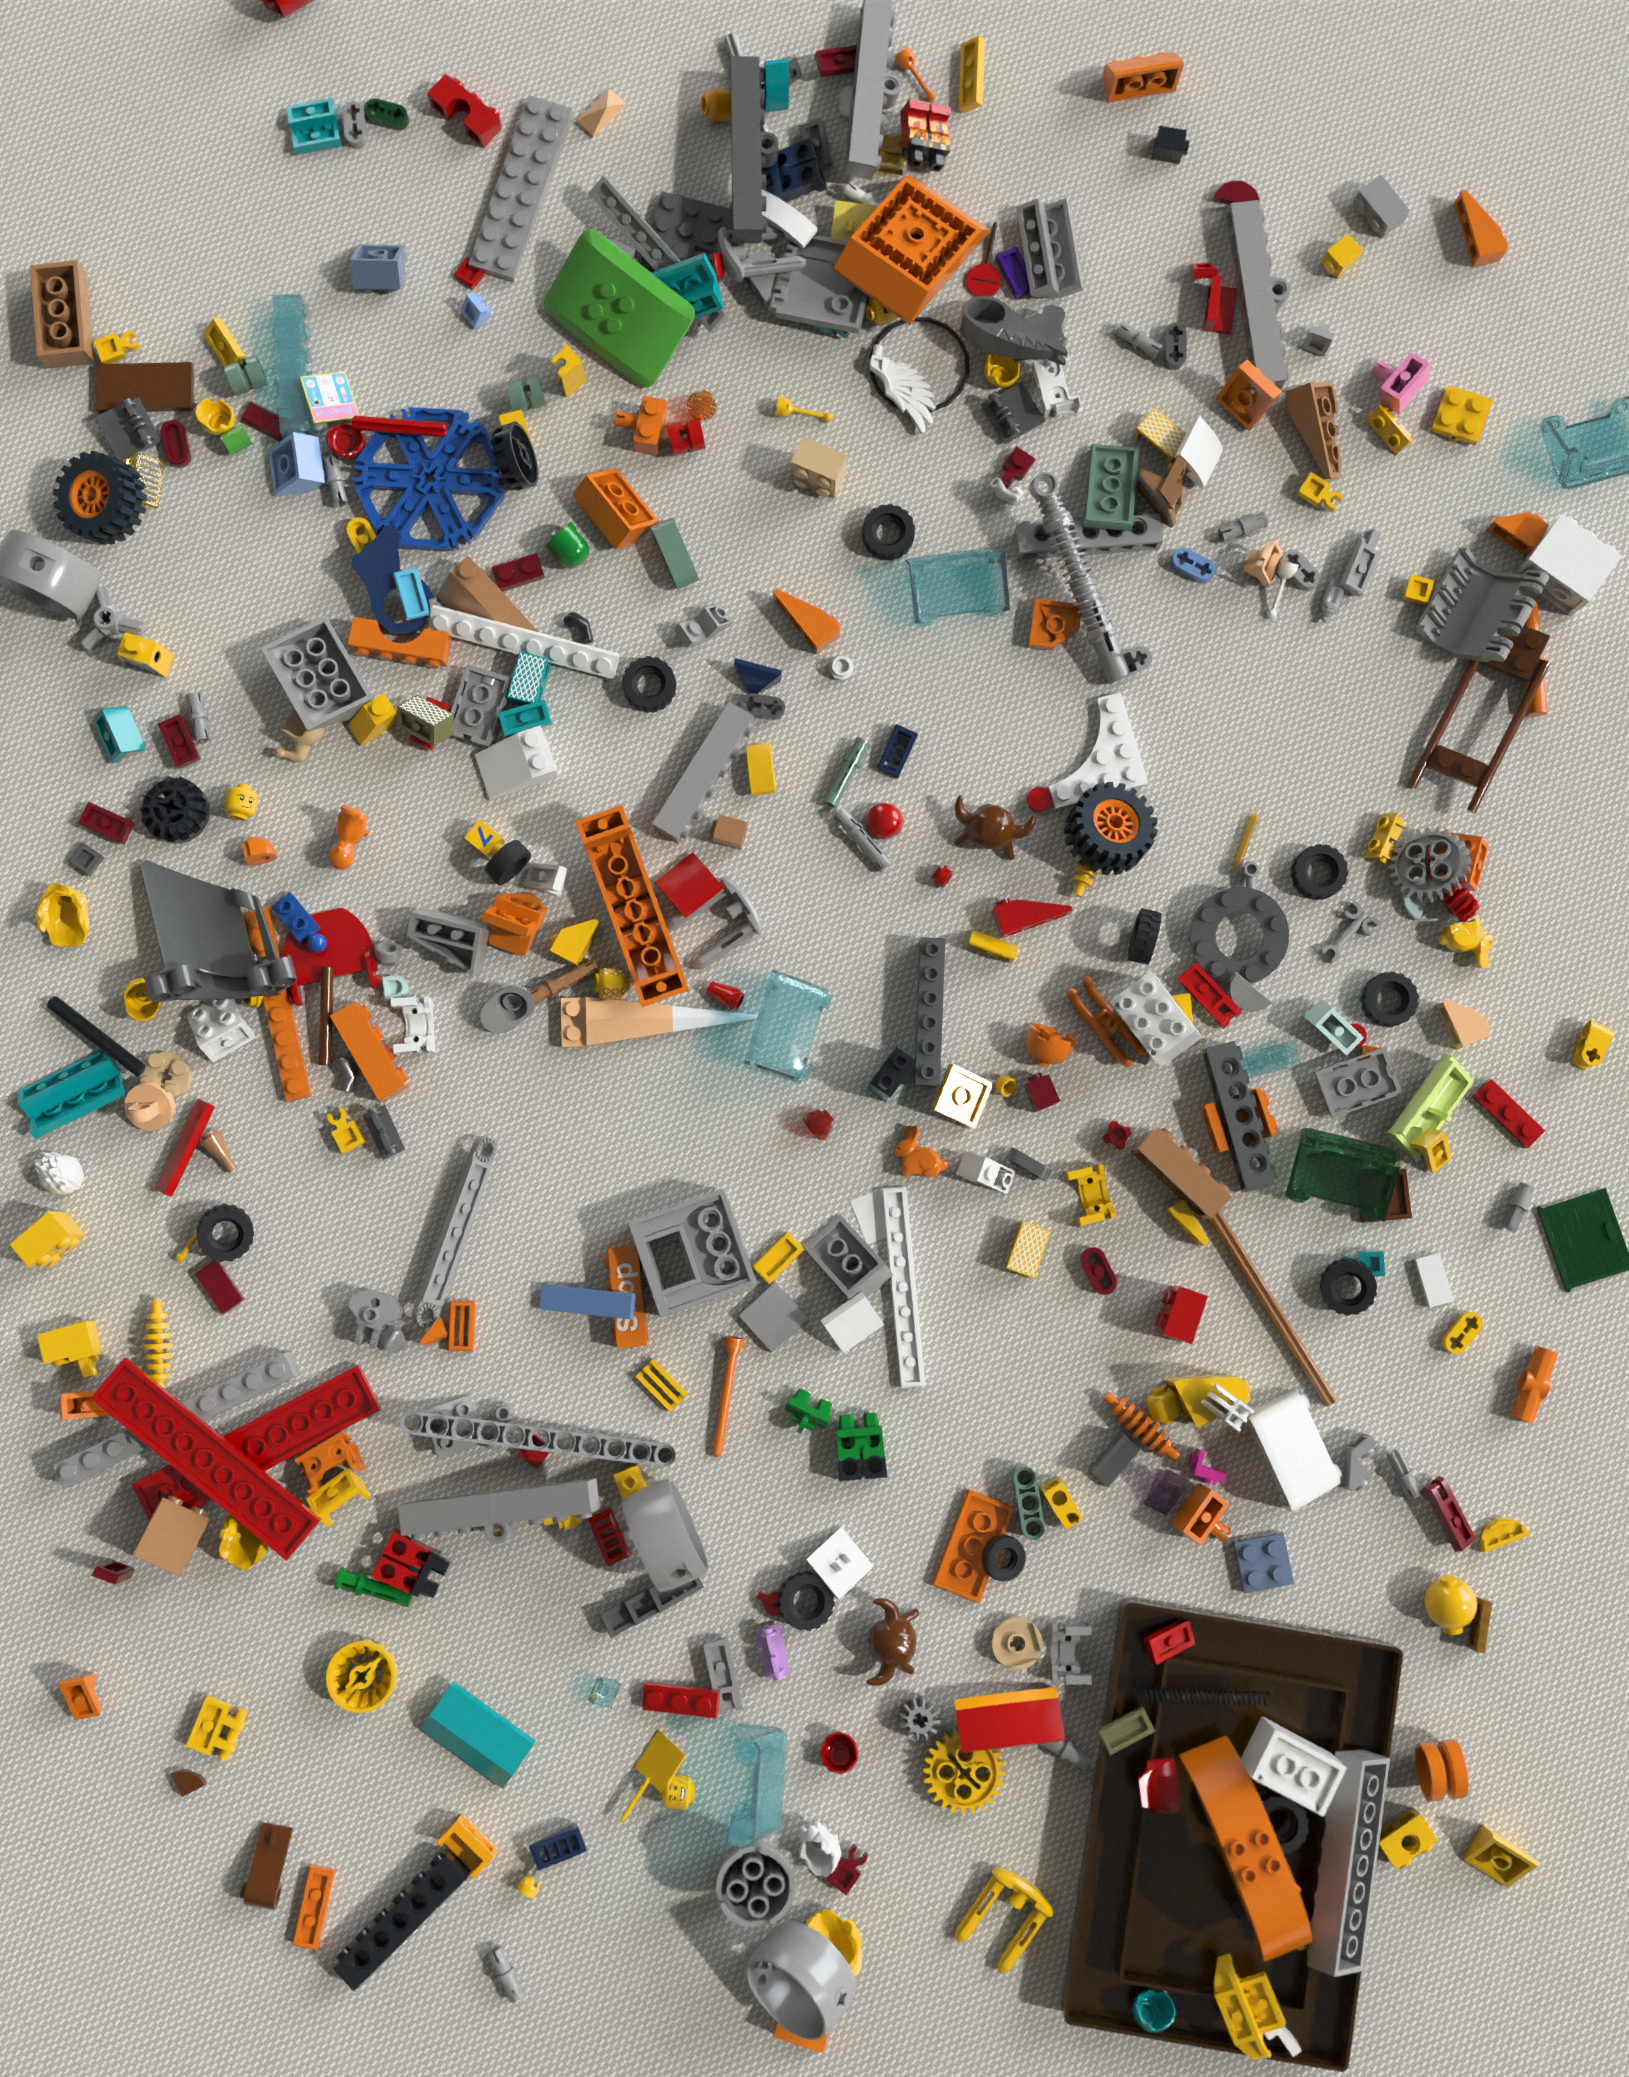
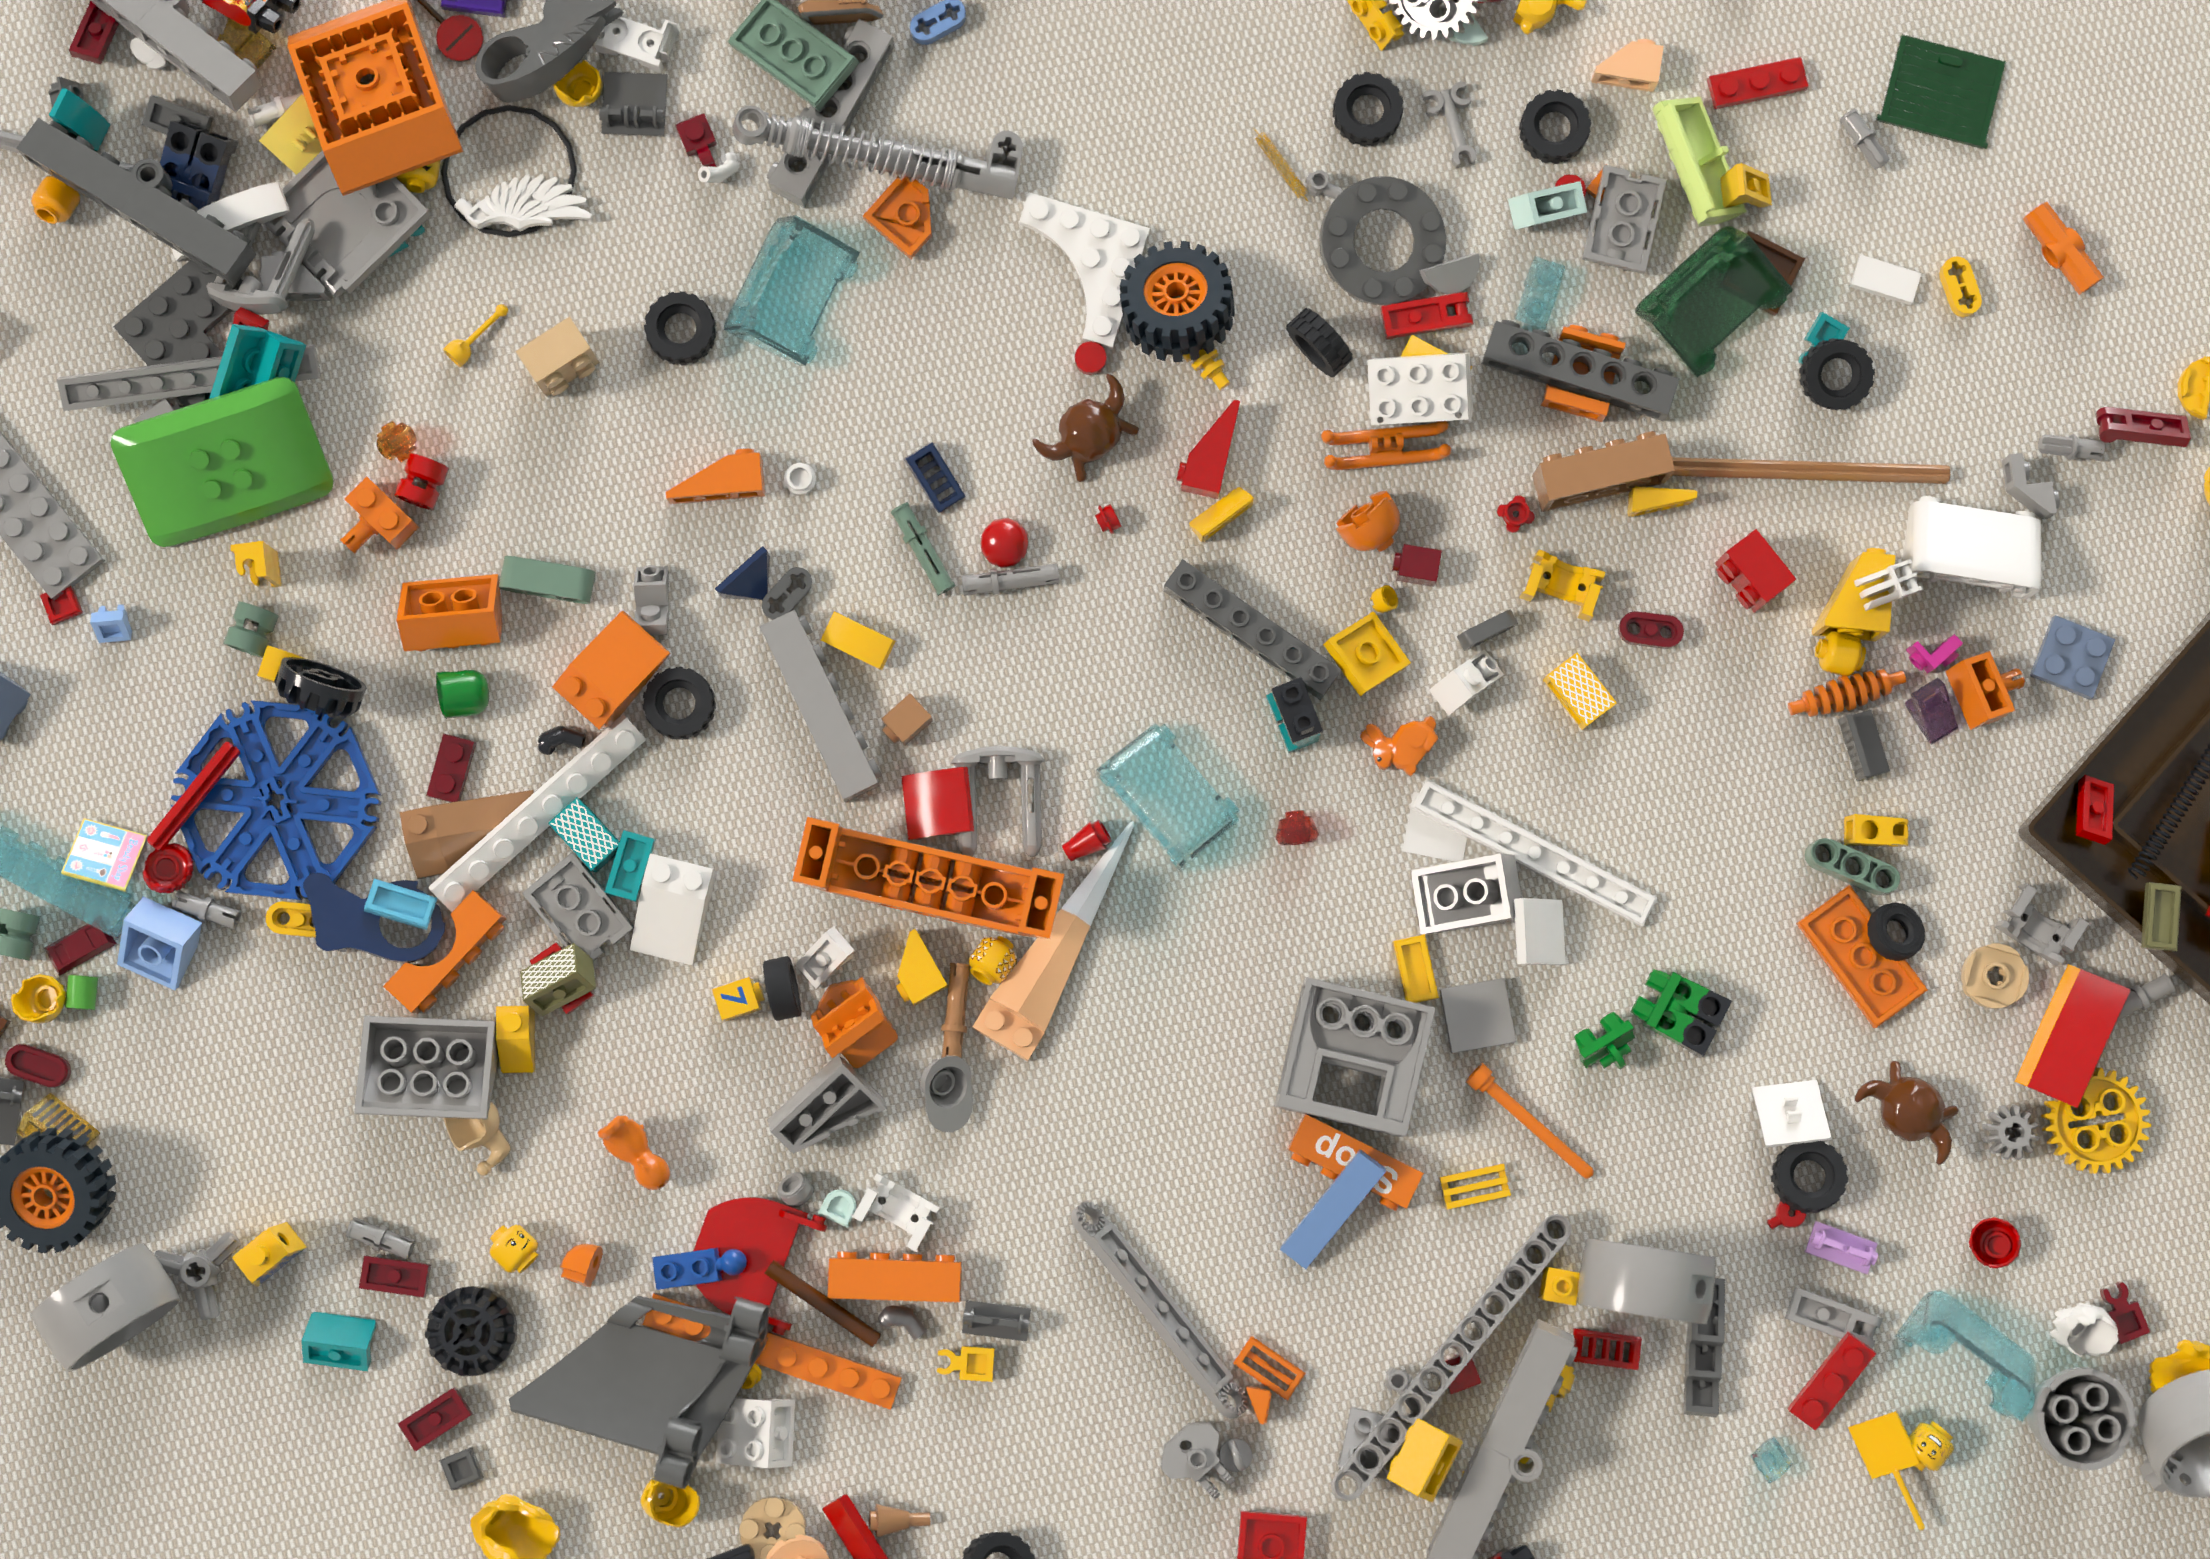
camera: 55 degrees left, 0 degrees up
none -> orange slope [552,611,671,730]
none -> yellow slope [1387,1418,1463,1502]

